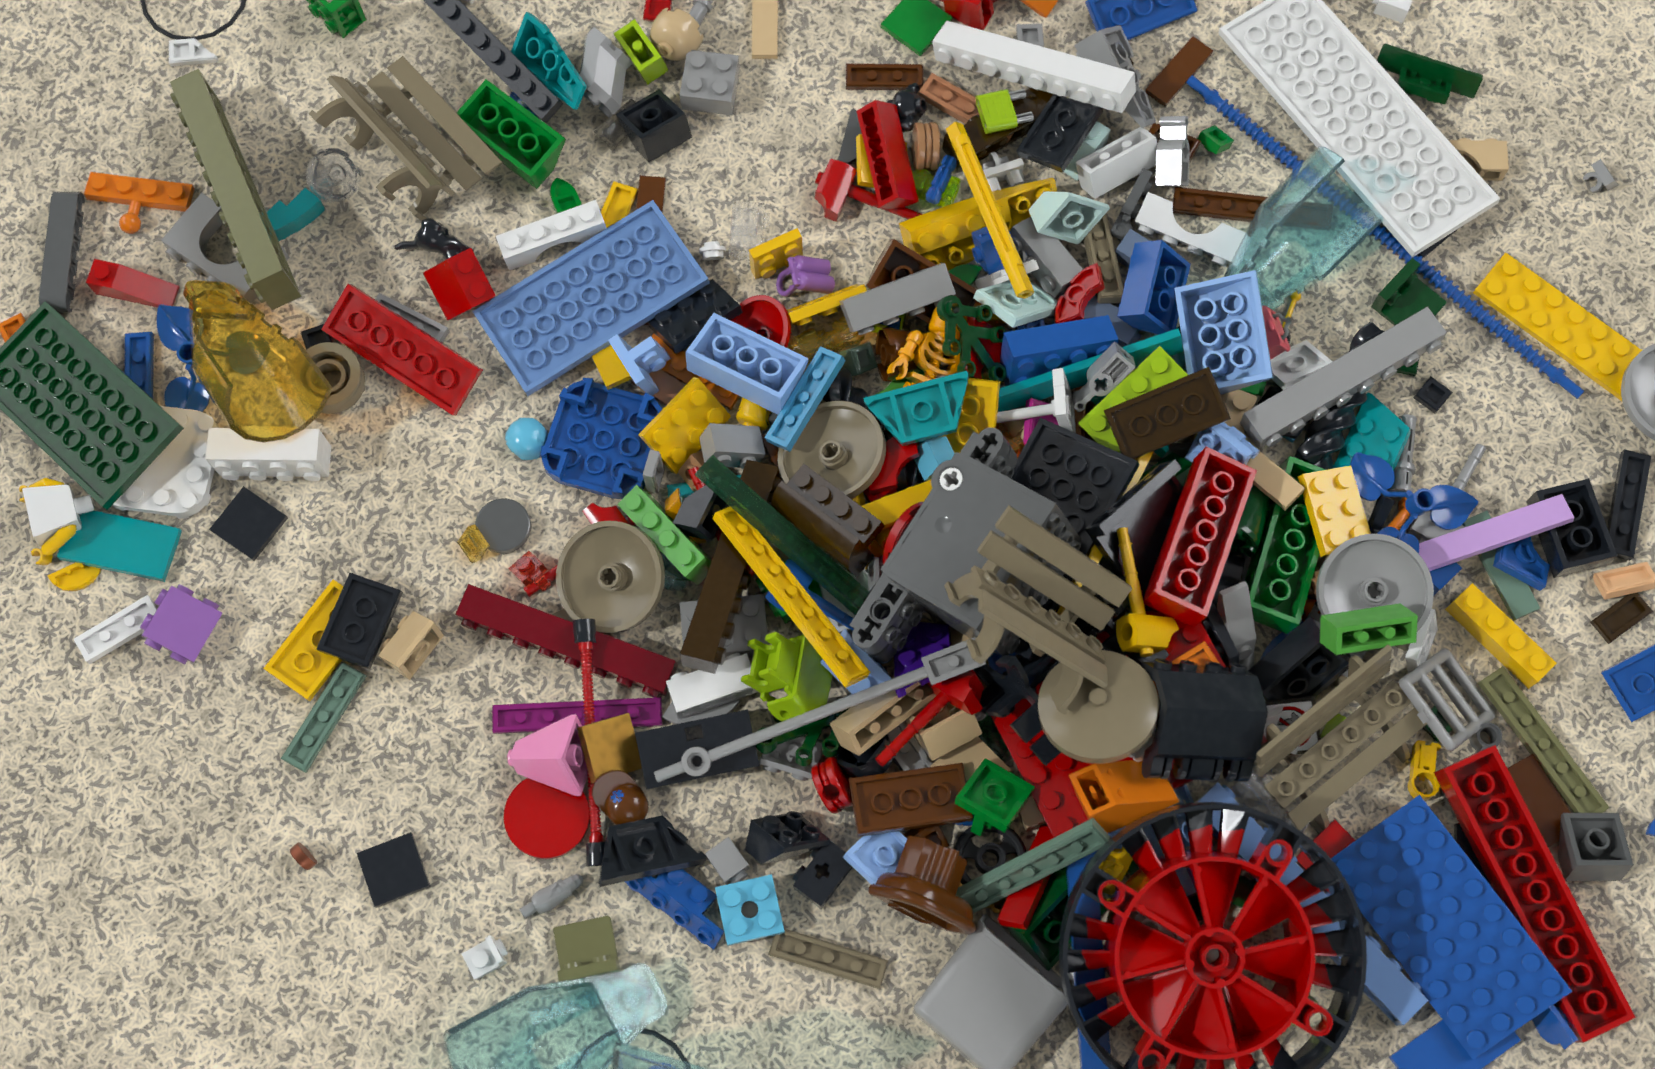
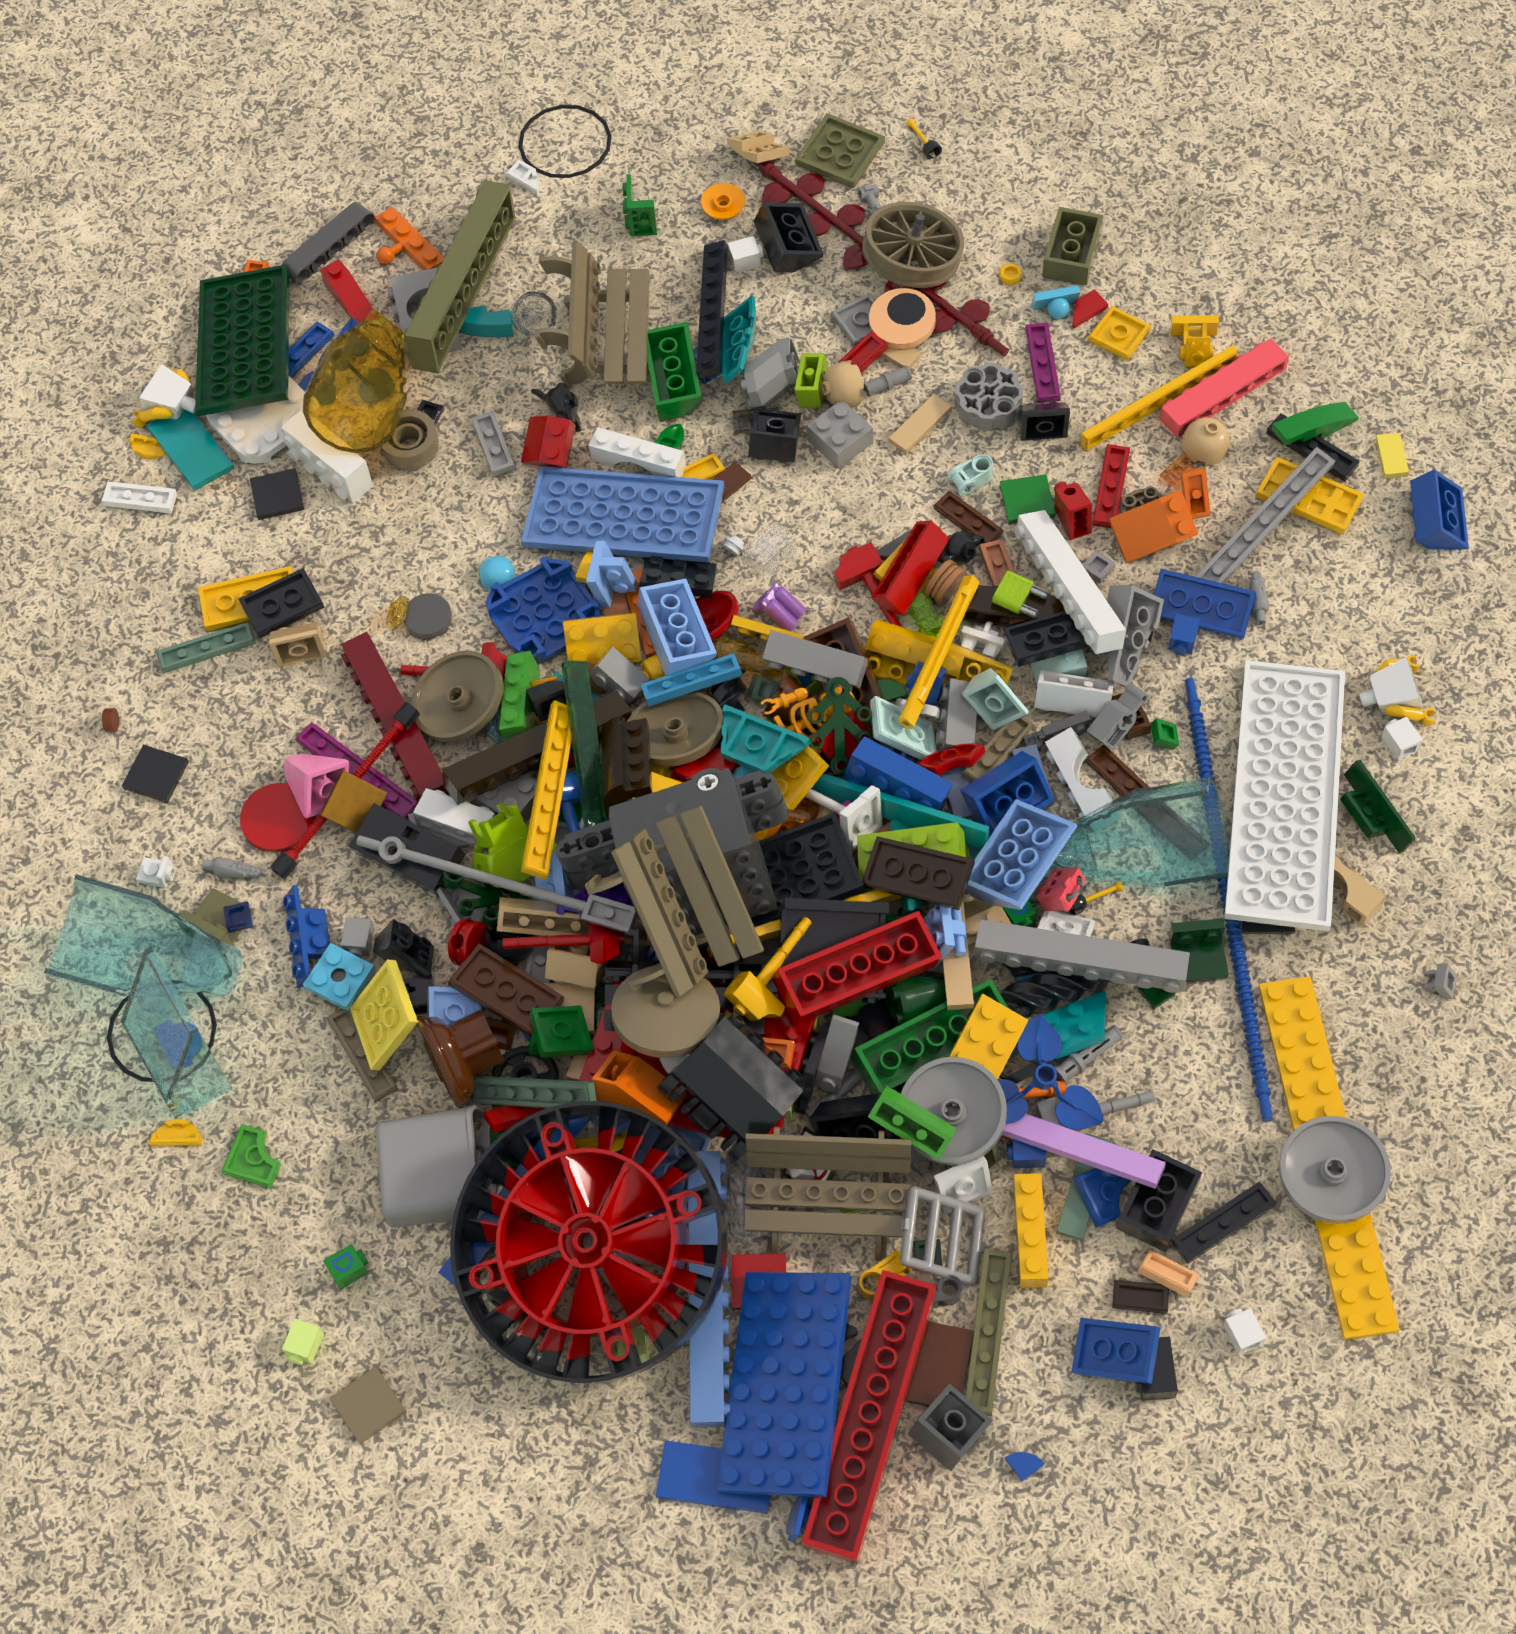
camera: 45 degrees right, 10 degrees down
medium lavender brick [140,584,222,665] -> none
red plate [321,284,483,416] -> none
clear red plate [508,551,552,592] -> none
reddish brown cap [592,770,649,825] -> none
black wing [599,815,706,887] -> none
light grey tile [643,449,664,493] -> none
yellow plate [749,228,803,279] -> none
blue axle [926,155,957,205] -> none
light grey piece [1072,342,1135,412] -> none
reddish brown tile [1145,36,1213,107] -> none
black tile [1413,376,1453,414] -> none
none -> clear blue tile [223,901,254,933]
none -> light yellow plate [350,959,418,1071]
none -> light aqua piece [947,454,993,497]
none -> blue brick [1168,613,1200,655]

